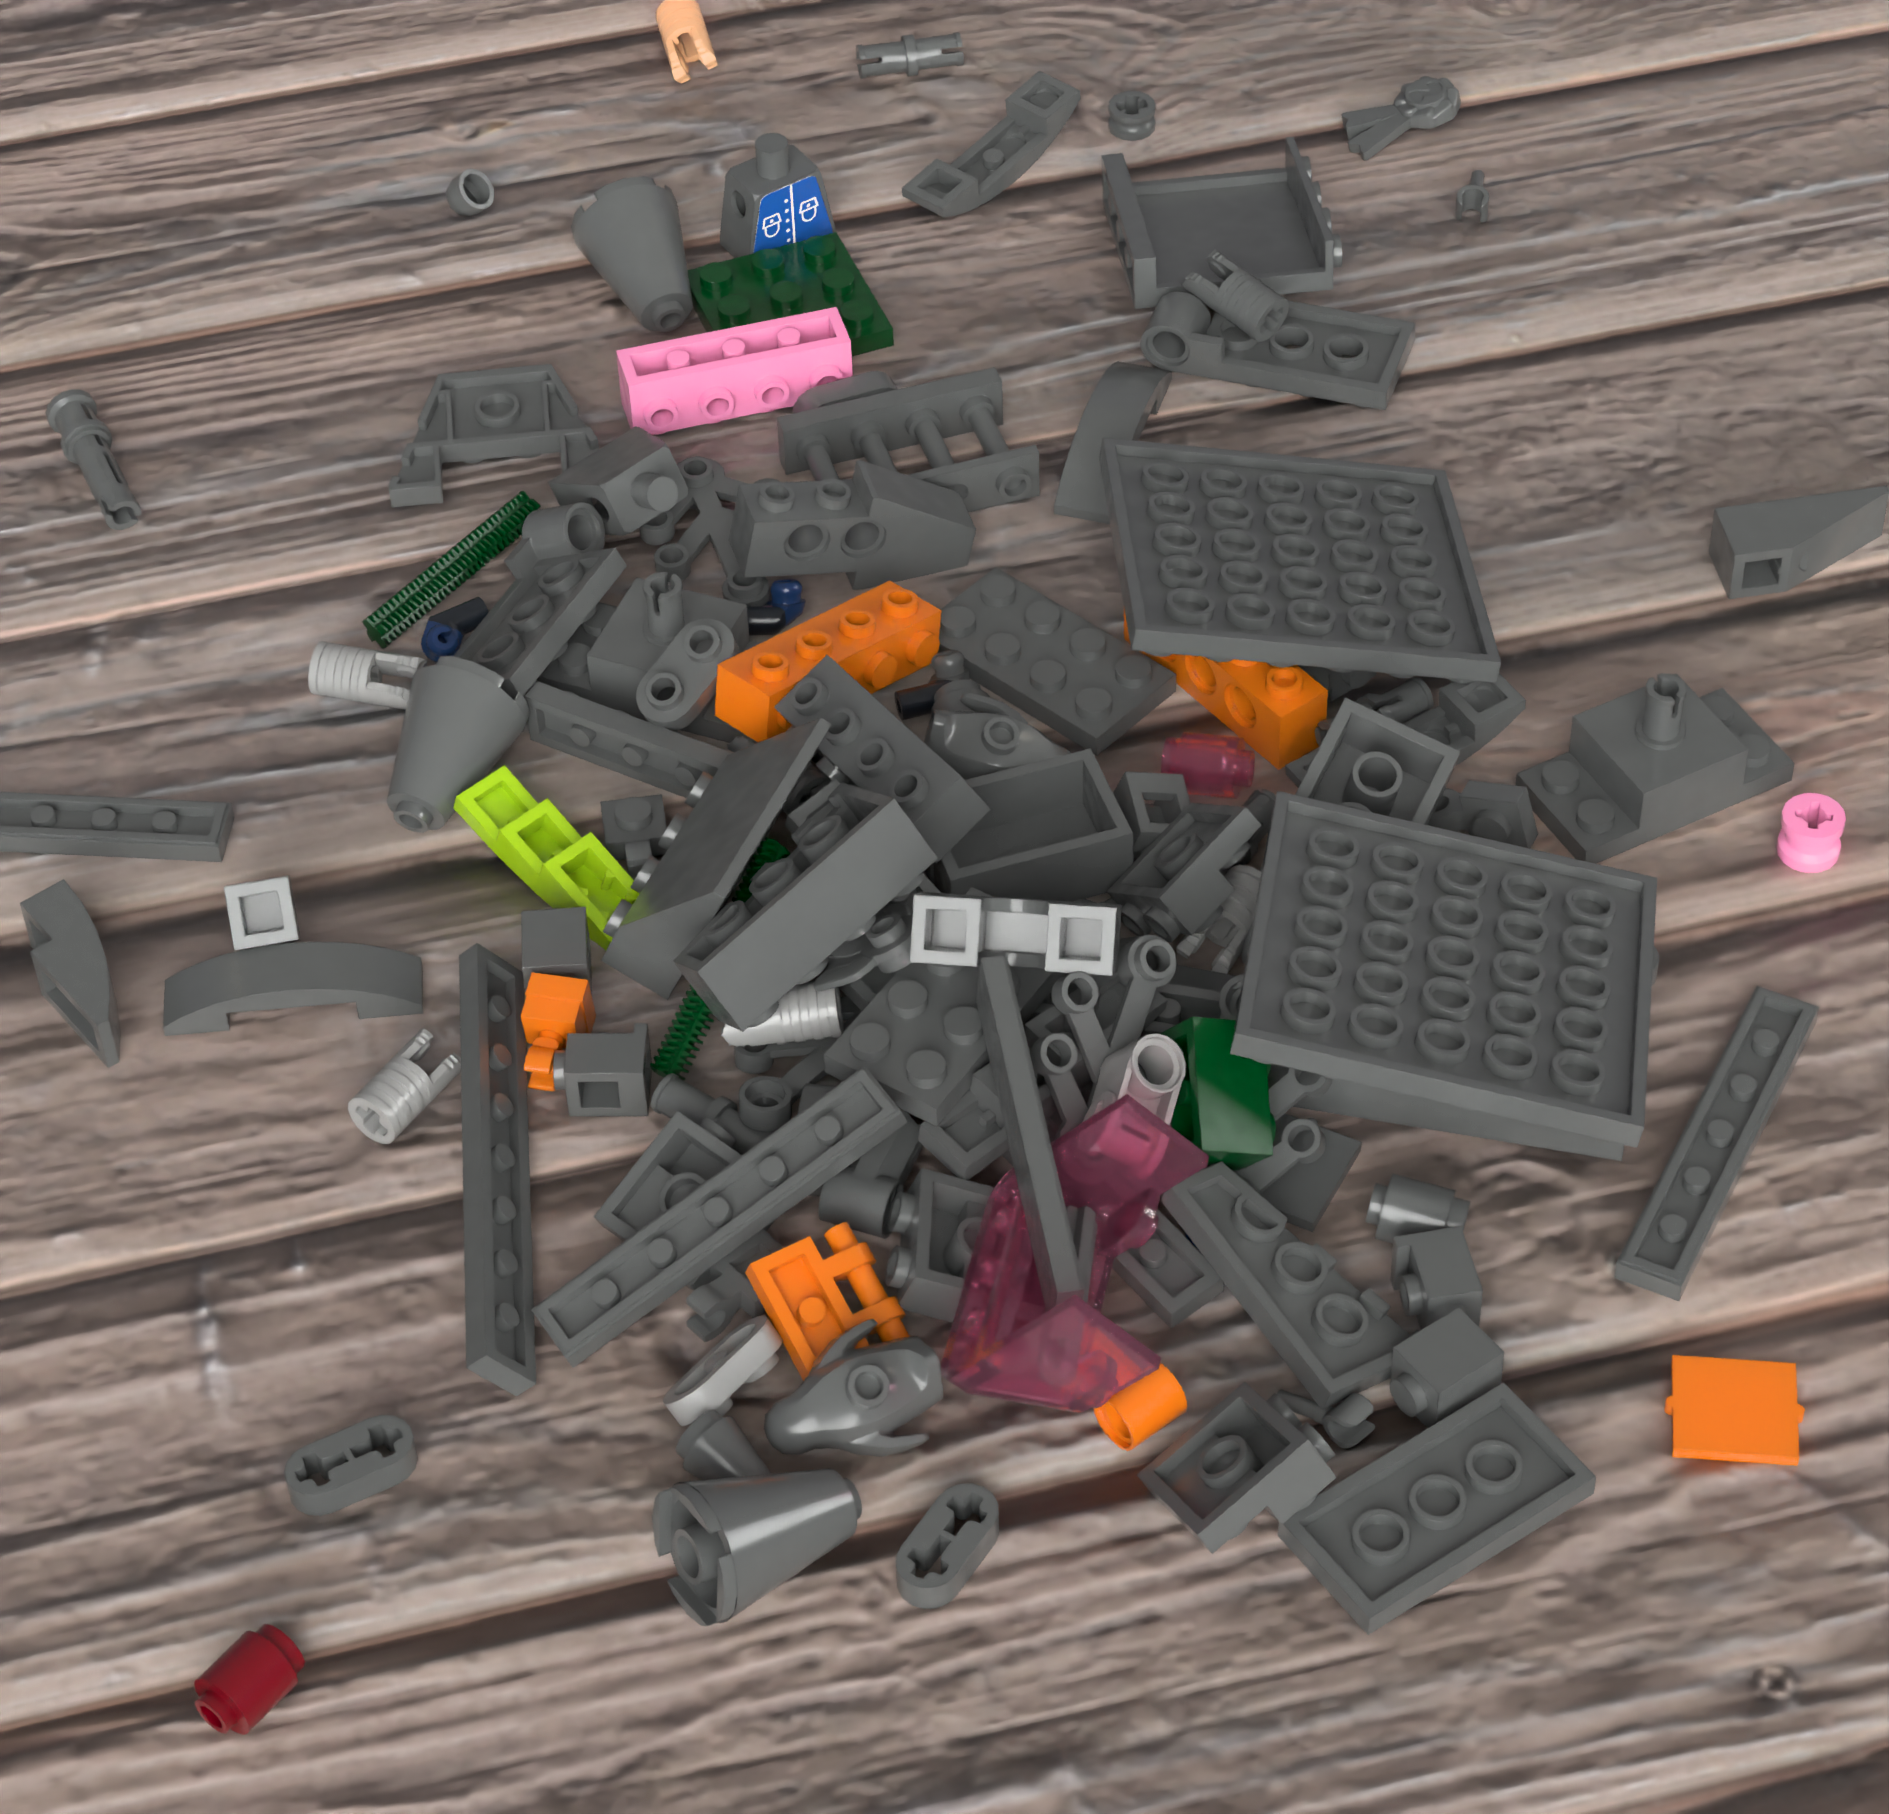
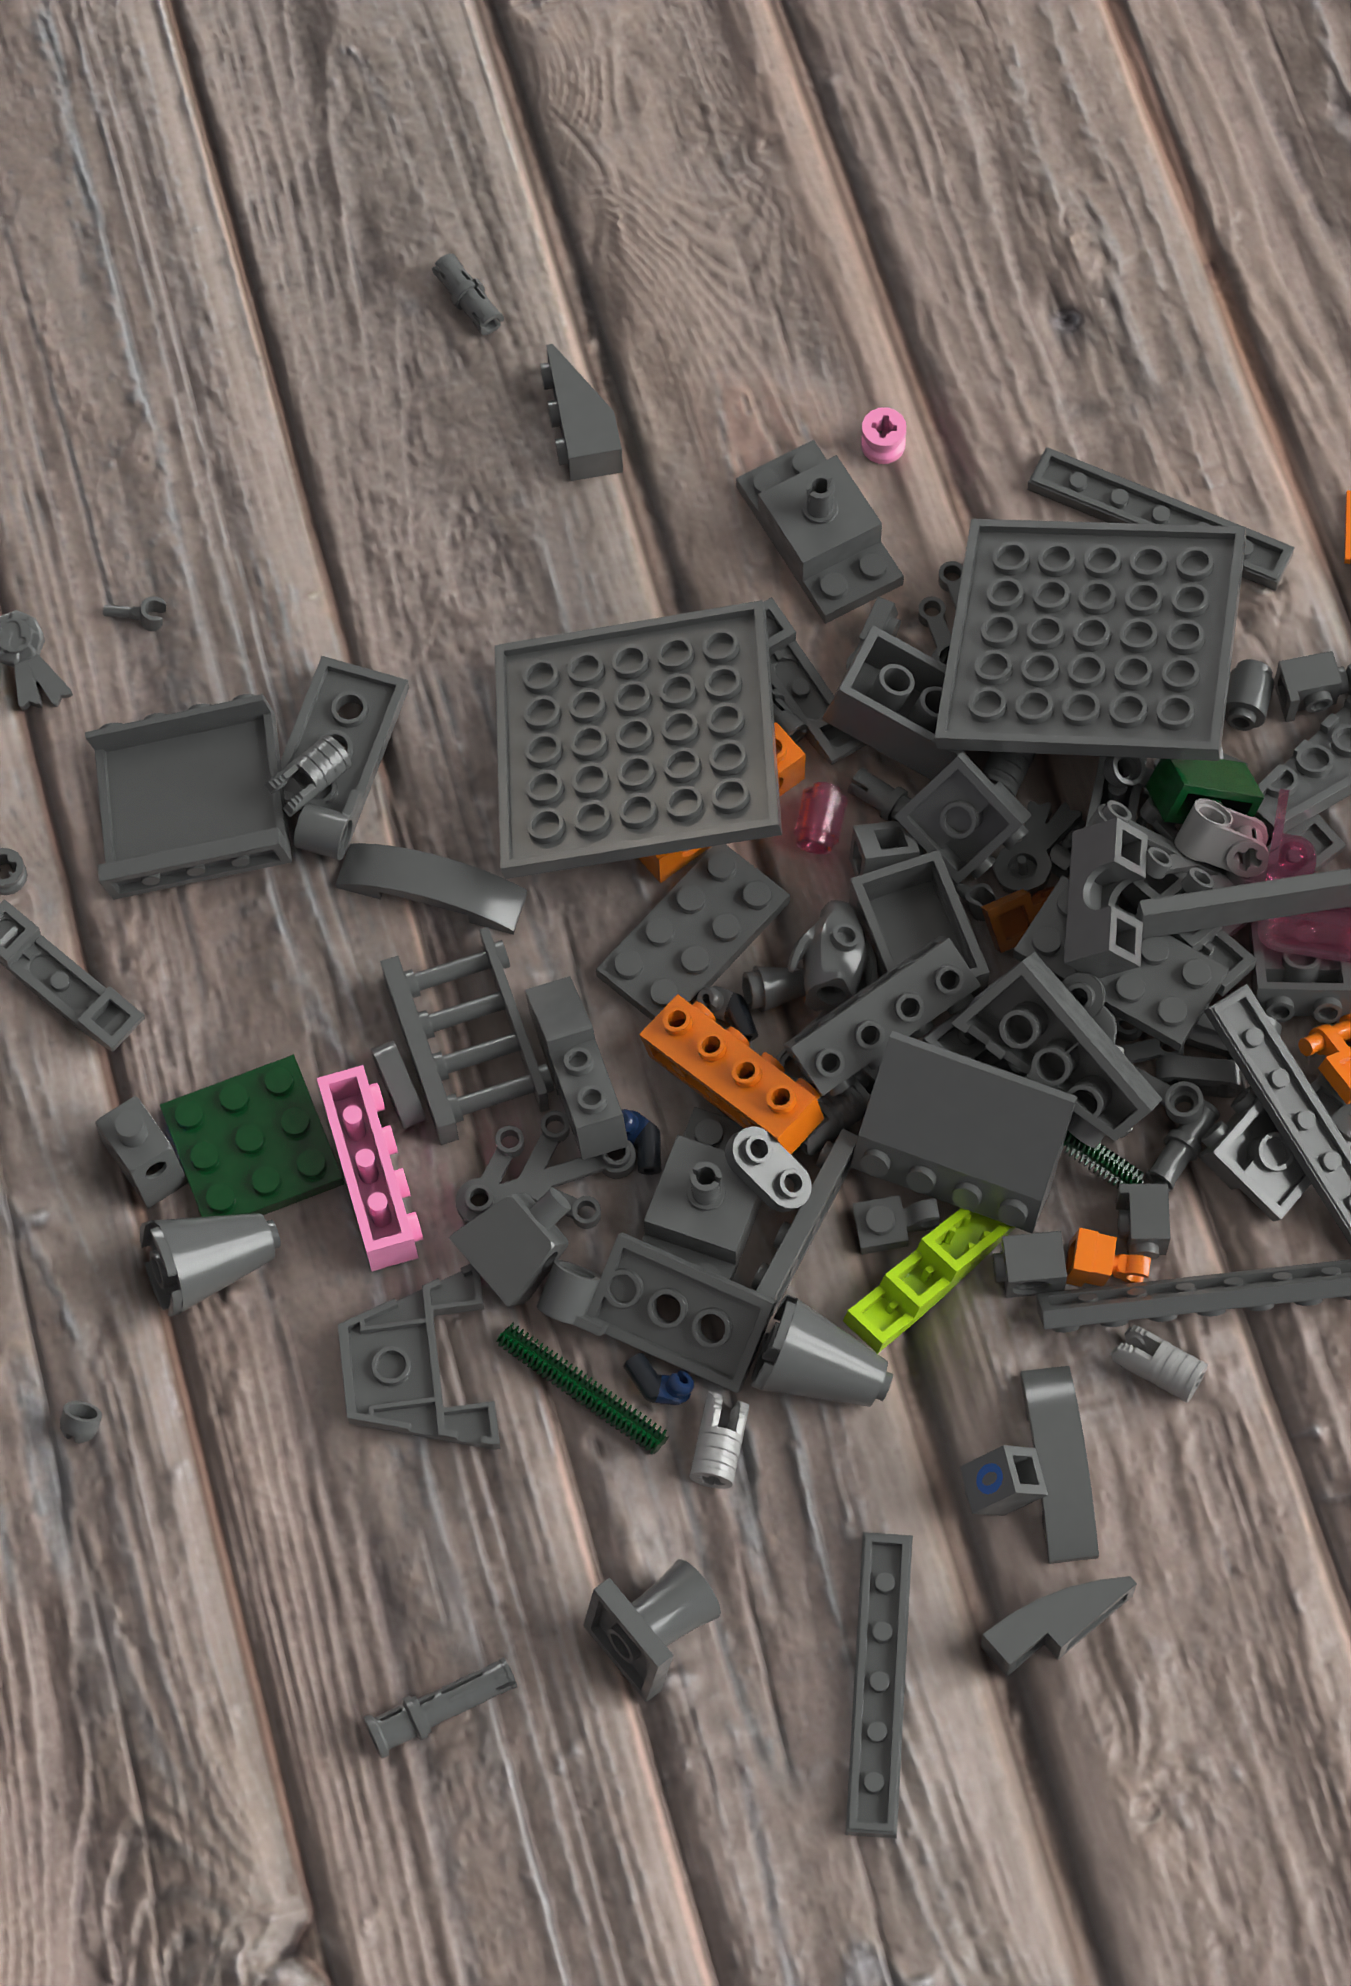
camera: 90 degrees left, 20 degrees up
none -> dark grey plant [583,1559,721,1702]

